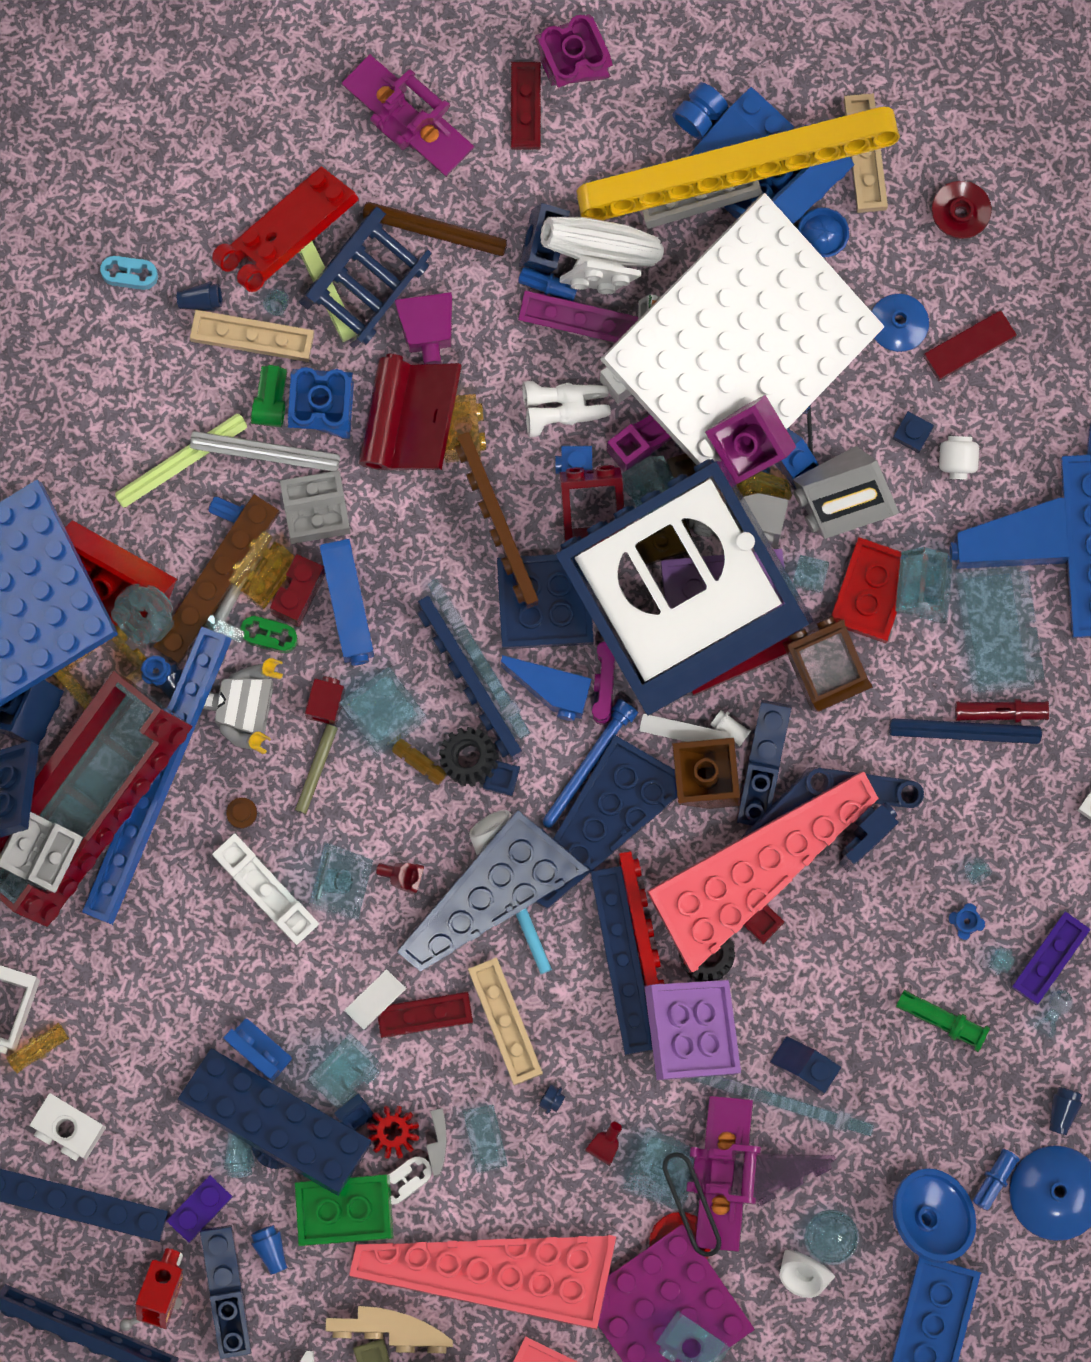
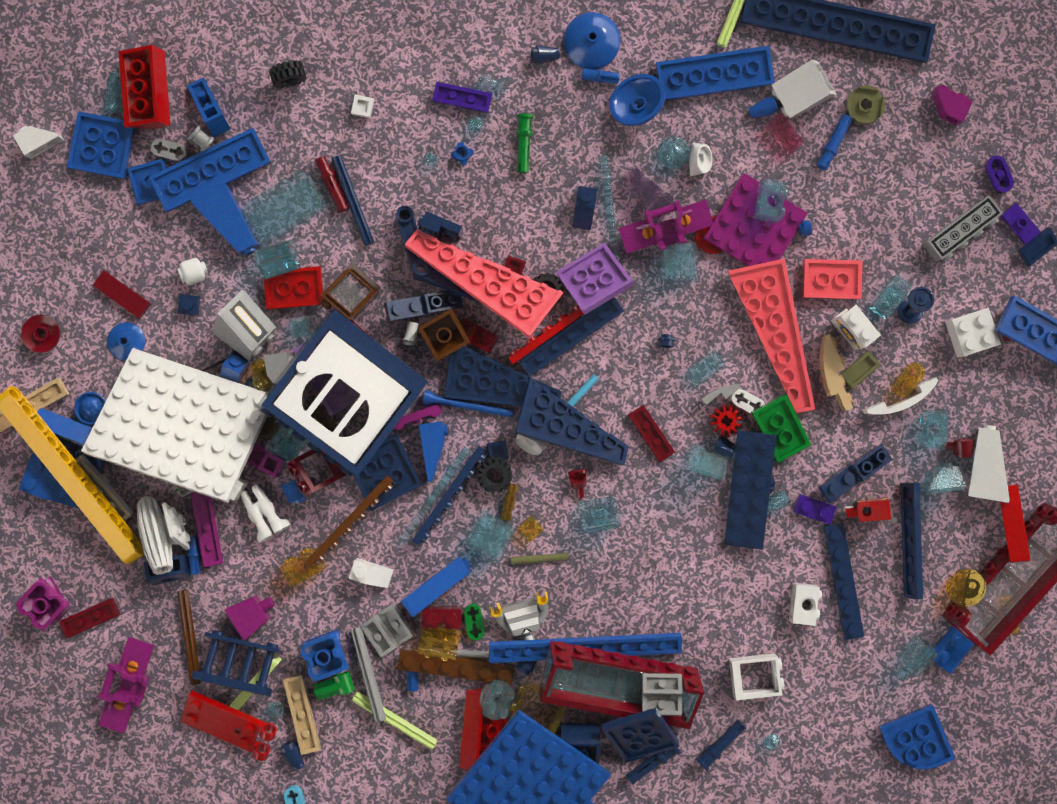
camera: 115 degrees left, 10 degrees up
clear yellow pin [6,1022,70,1074] -> none
blue plate [141,656,171,686] -> none
clear light blue tile [205,615,245,643] -> none
white slope [212,833,319,945] -> none
blue bracket [223,1019,292,1082] -> none
reddish brown plate [226,798,257,829] -> none
blue cone [251,1225,288,1275] -> none
dark red brick [305,676,345,726] -> none
white sticker [344,969,407,1030] -> none
dark red door [359,353,462,470] -> none
tan plate [468,958,543,1086] -> none
dark red piece [585,1122,622,1166] -> none
white sticker [639,714,730,742] -> none
black piece [662,1152,722,1257] -> none
blue wheel [672,82,728,139] -> none
magenta slope [705,395,796,484] -> none
none -> white slope [349,558,394,588]
none -> dark red slope [461,317,499,354]
none -> clear yellow plate [517,515,544,542]

